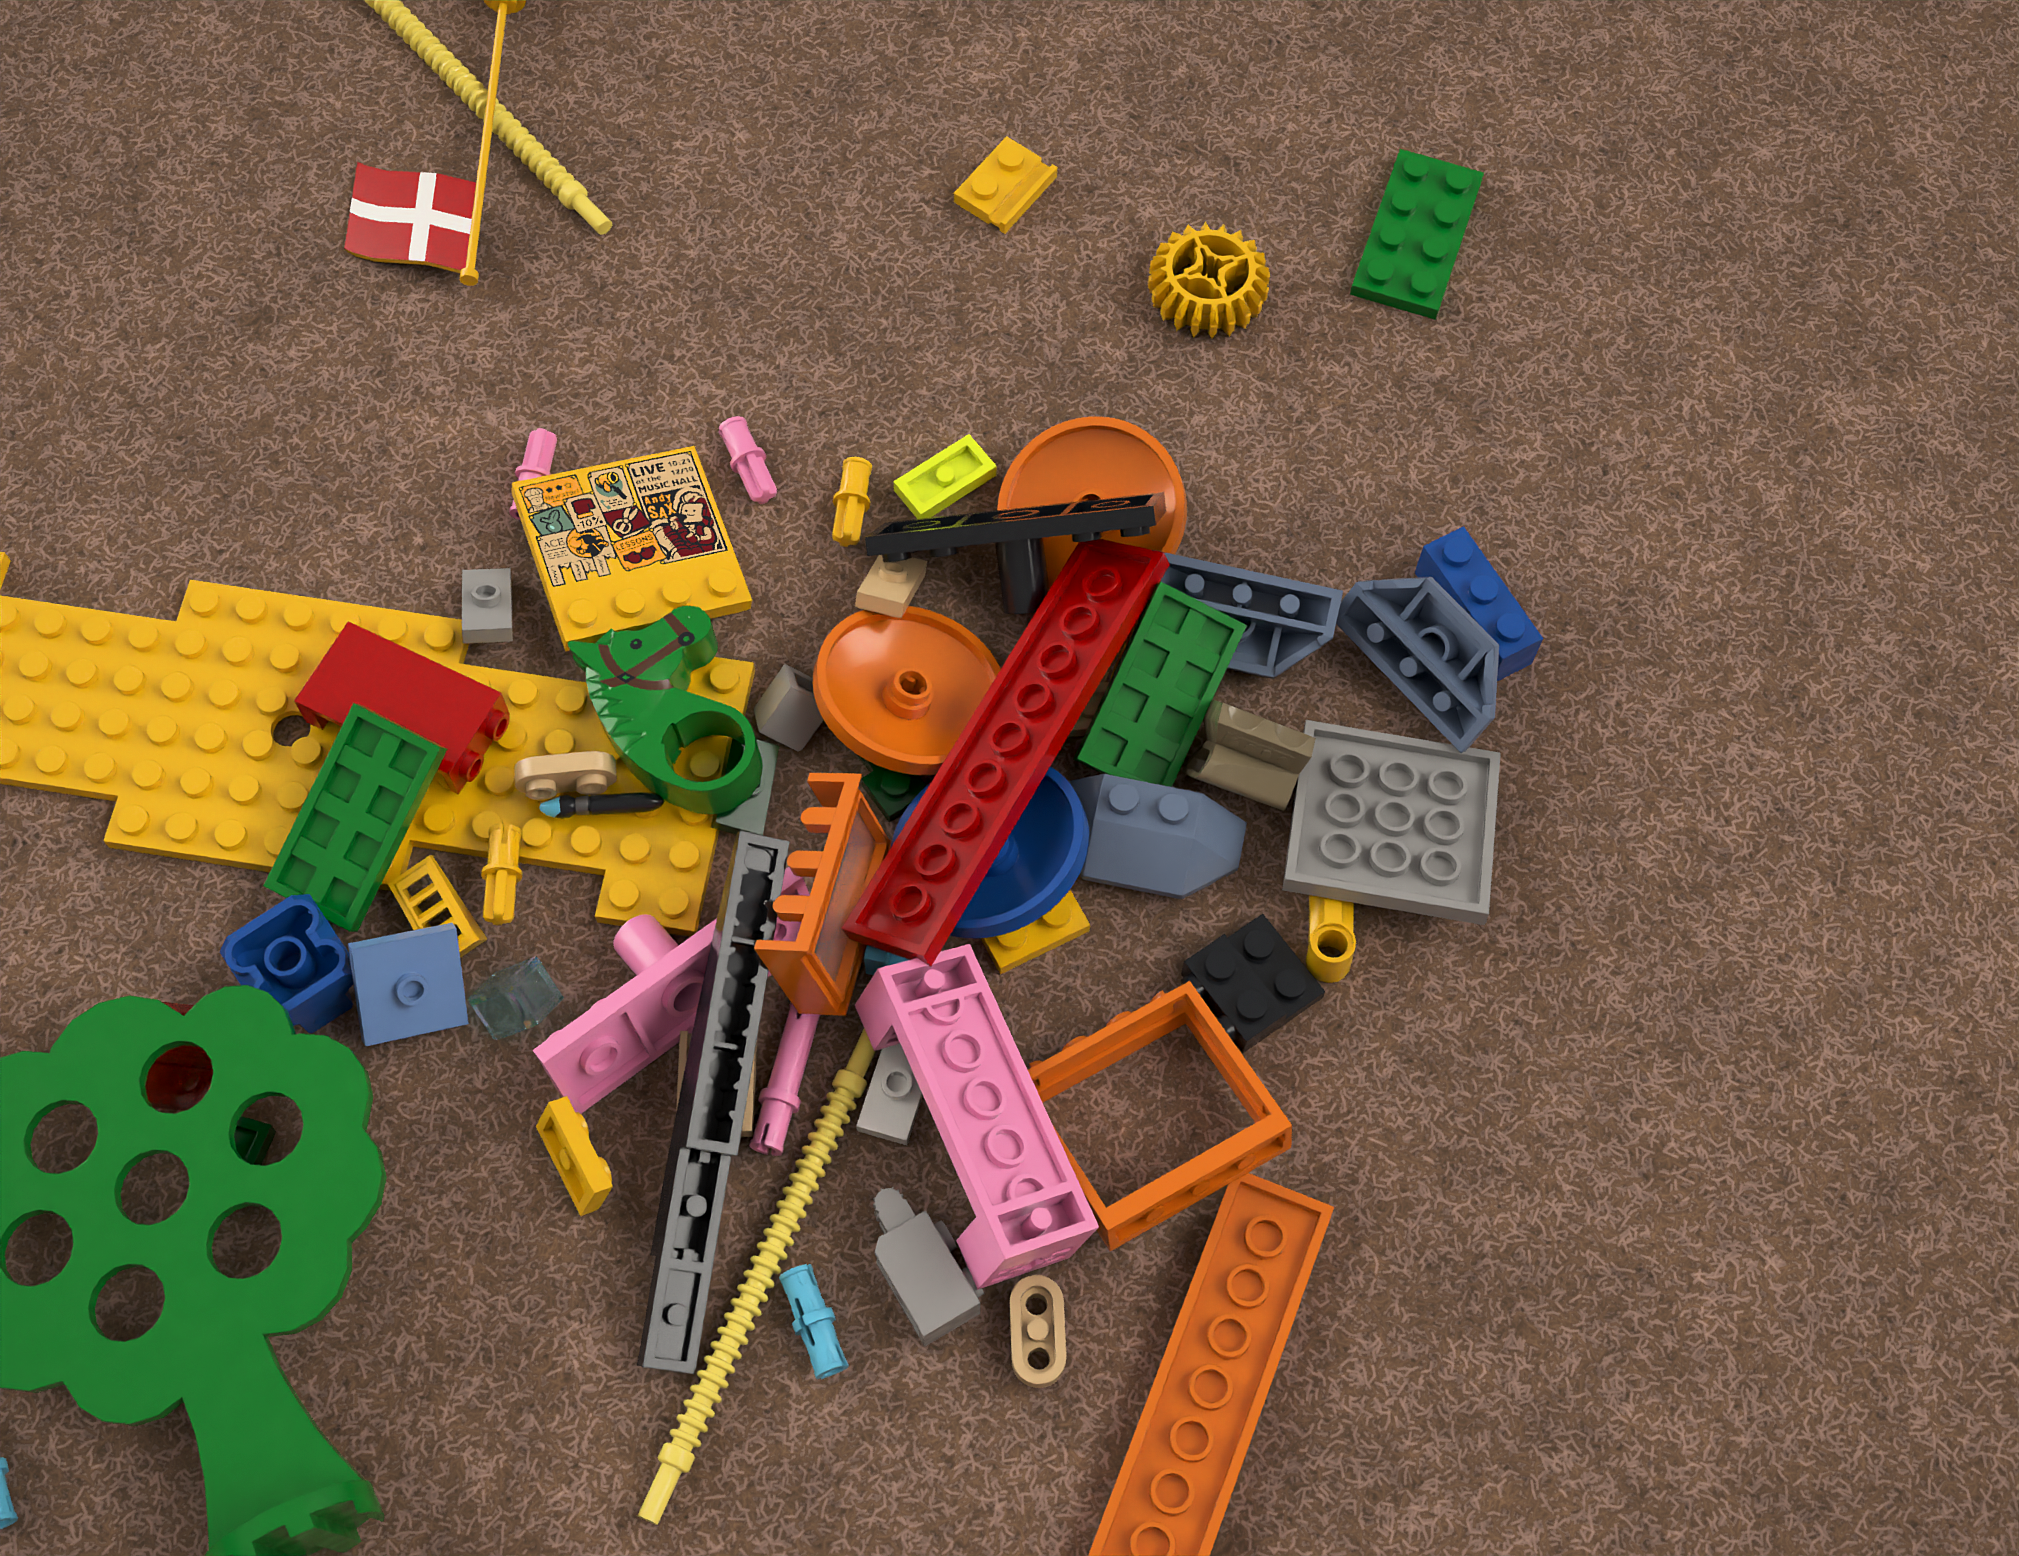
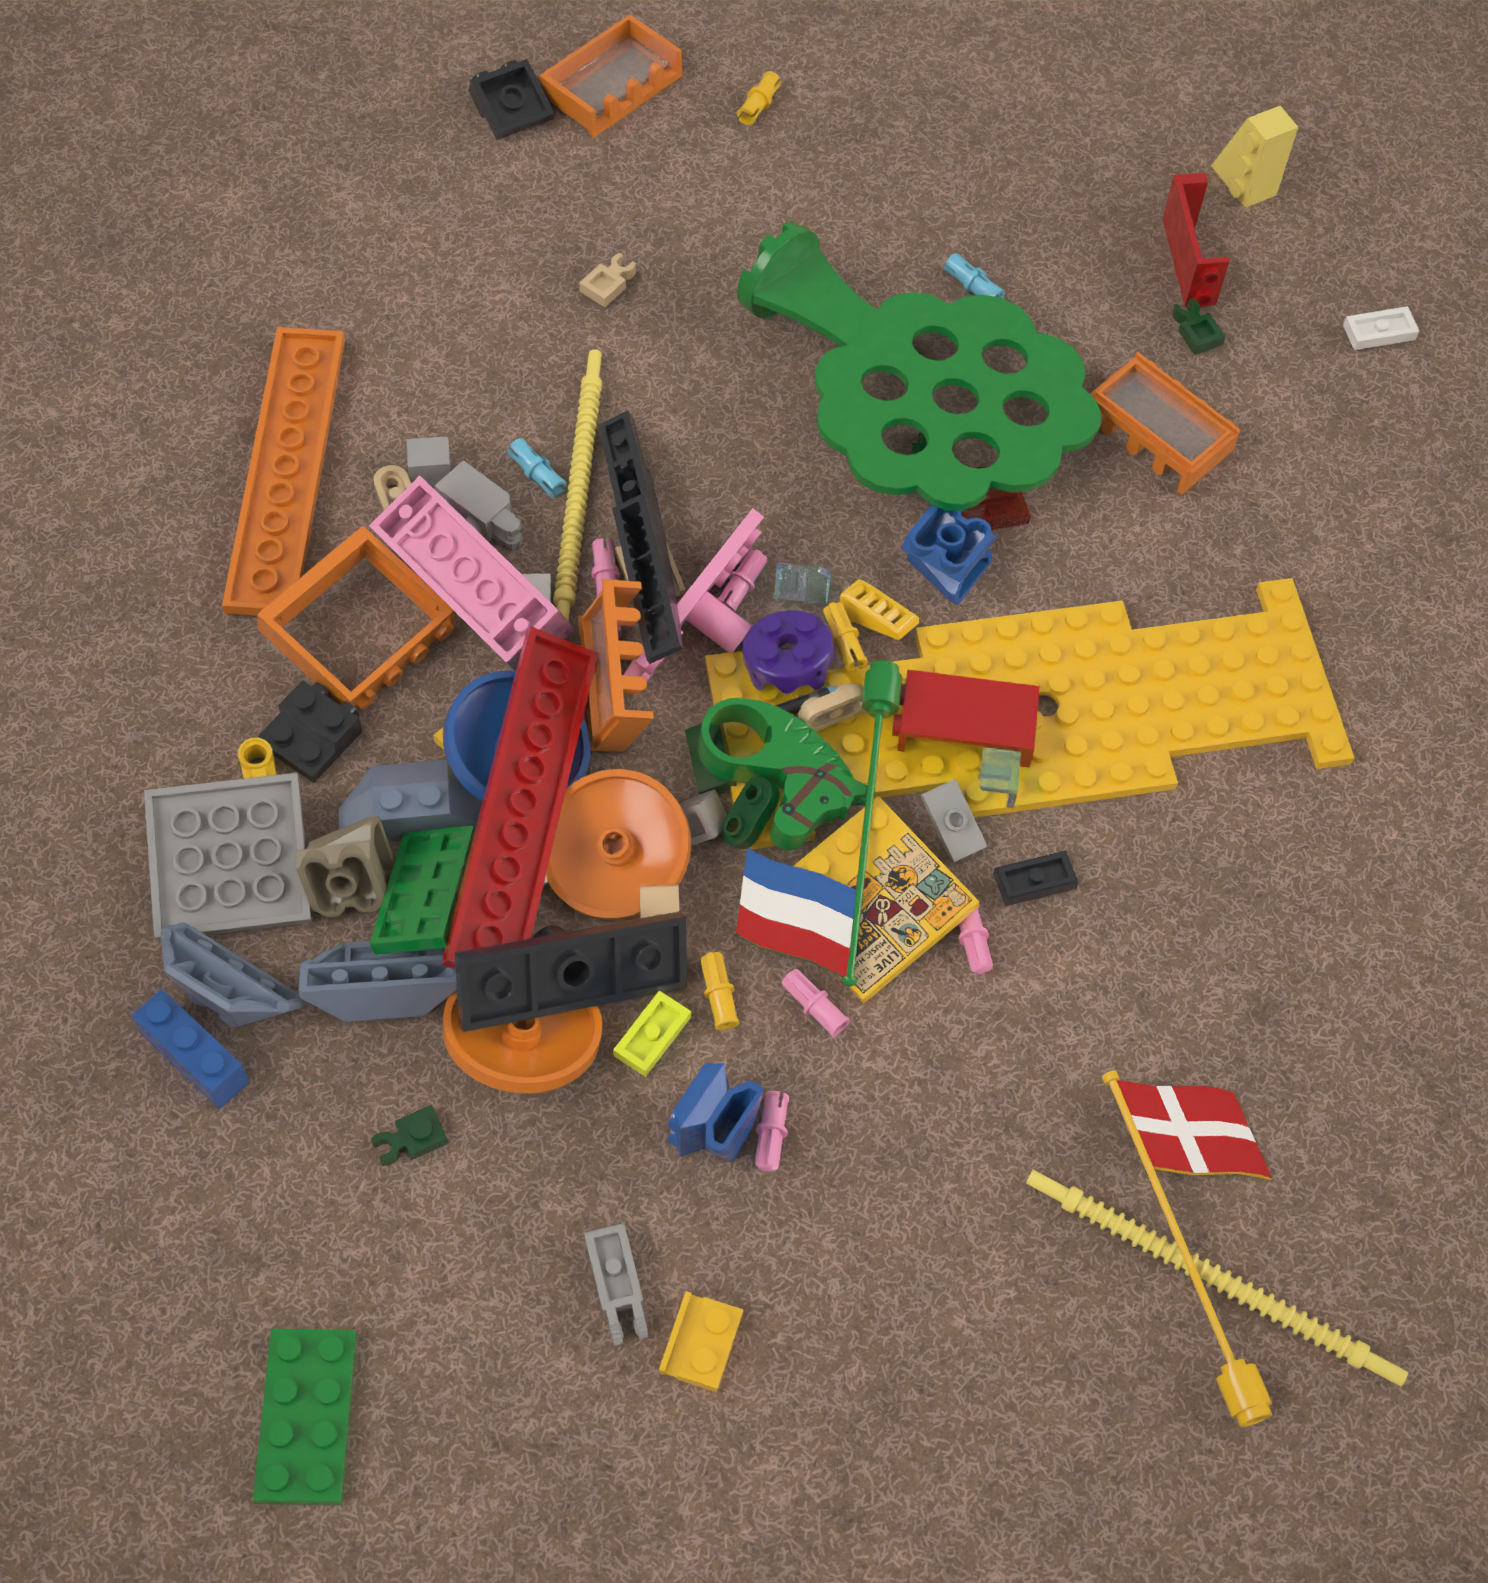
camera: 160 degrees right, 5 degrees down
green plate [263,703,447,932] -> none
medium blue plate [348,923,469,1047] -> none
yellow plate [536,1096,613,1216] -> none
yellow gear [1148,222,1270,339] -> none
none -> dark green plate [371,1105,449,1166]
none -> light grey panel [406,437,451,486]
none -> light grey hinge [584,1223,649,1346]
none -> blue piece [667,1062,763,1162]
none -> dark green plate [722,776,780,849]
none -> flag [736,661,902,987]
none -> dark purple plate [743,610,835,694]
none -> bright pink axle [755,1091,790,1172]
none -> clear light blue panel [978,748,1021,808]
none -> black plate [993,850,1078,906]

